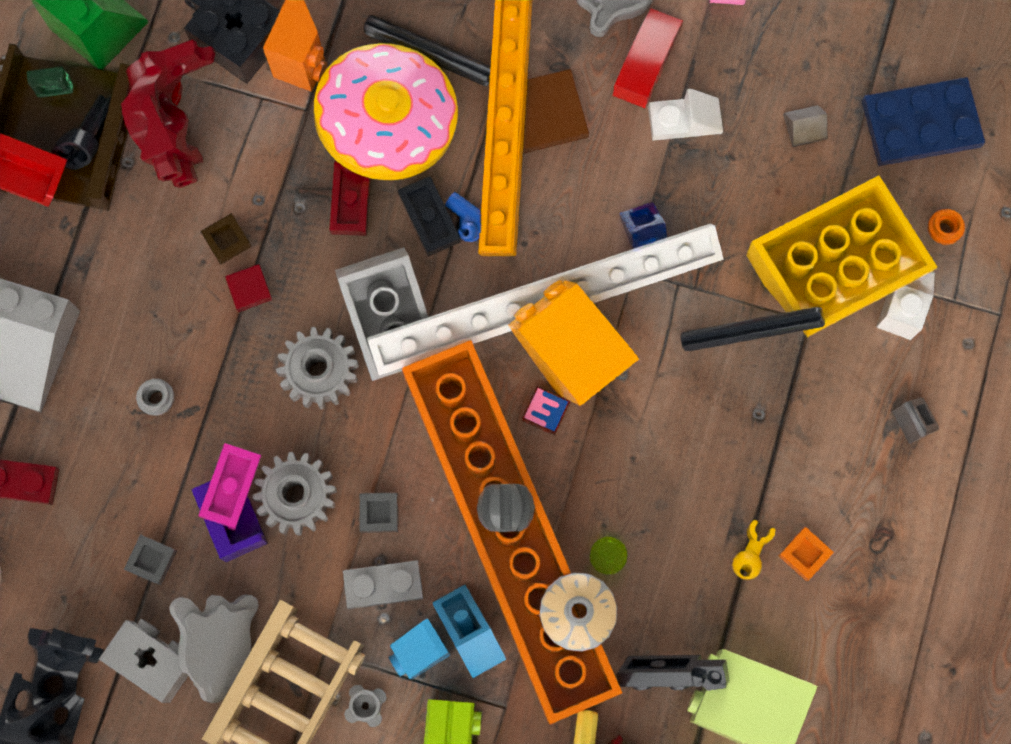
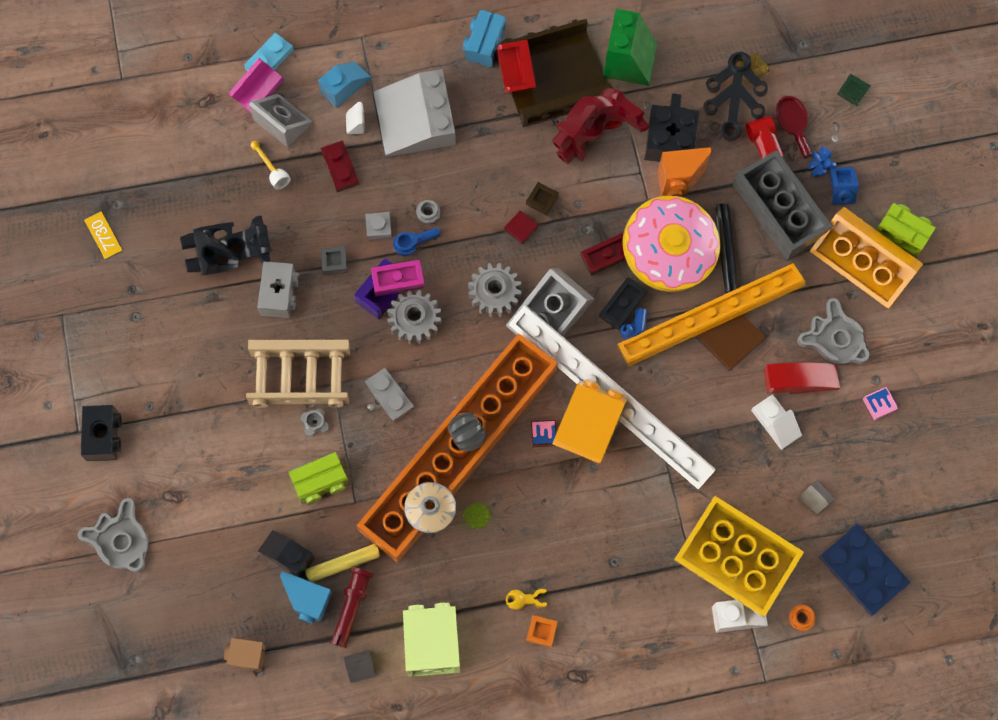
camera: 60 degrees right, 5 degrees down
clear green tile [27,67,73,98] -> none
black piece [52,95,111,170] -> none
light grey tile [170,594,259,703] -> none
dark grey plate [360,493,399,533] -> none
dark azure slope [388,618,451,680] -> none
dark azure slope [432,585,506,678] -> none
black hinge [616,655,729,691] -> none
clear blue slope [619,202,668,249] -> none
black axle [681,307,825,351] -> none
flat silver slope [892,397,939,444] -> none
none -> light grey plate [365,212,392,240]
none -> blue plate [393,227,440,256]

